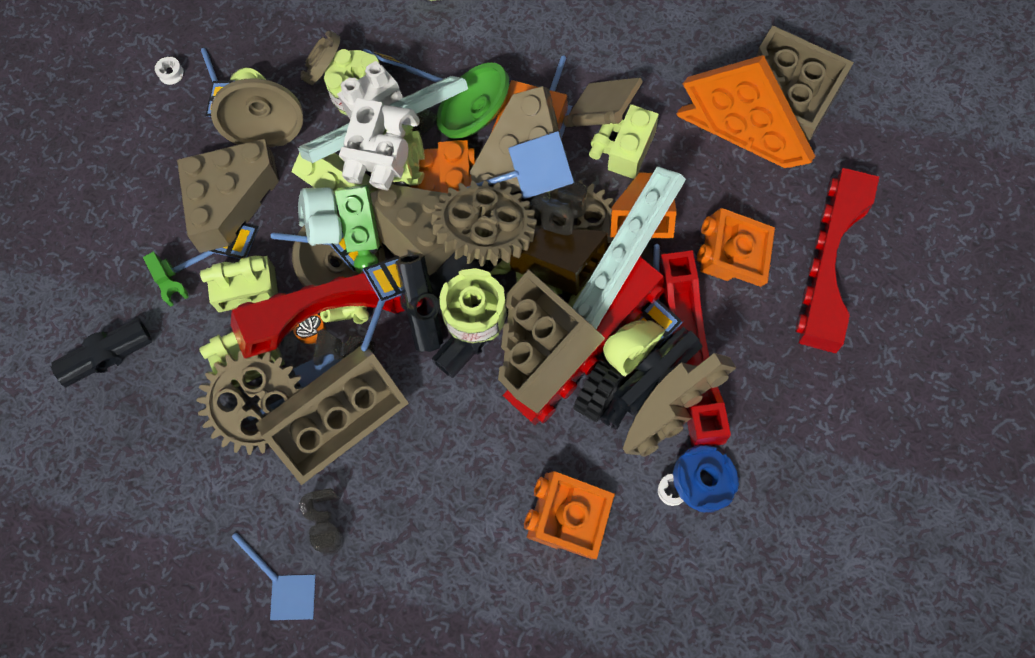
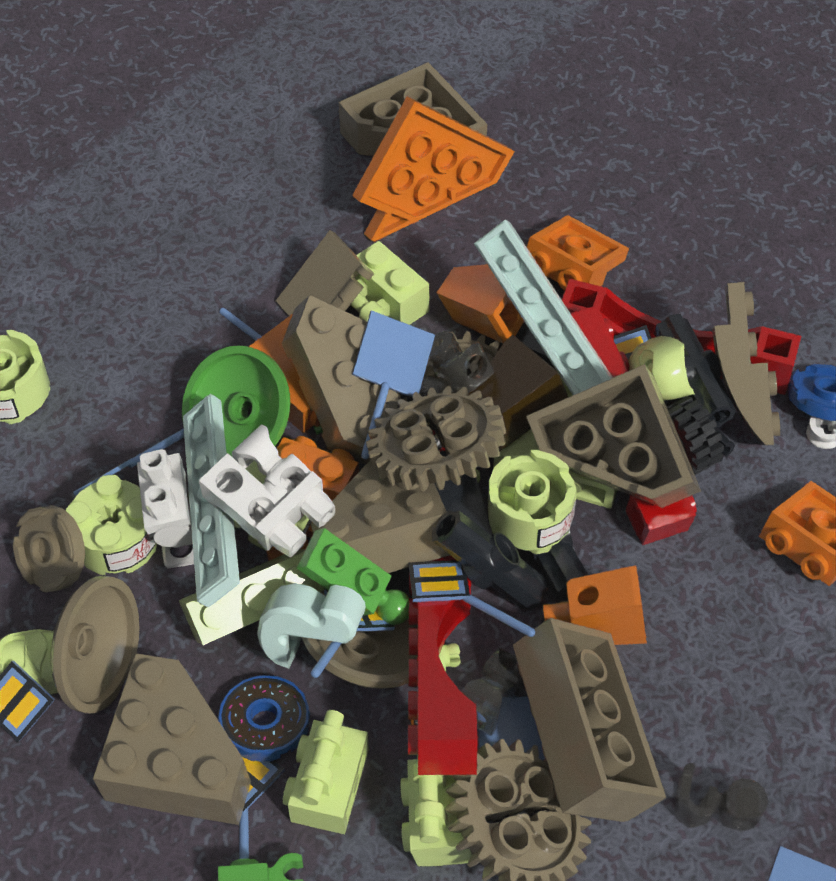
camera: 70 degrees left, 15 degrees down
red arch [795,168,879,353] -> none
none -> tile [218,675,310,762]
none -> orange torso [543,566,647,645]

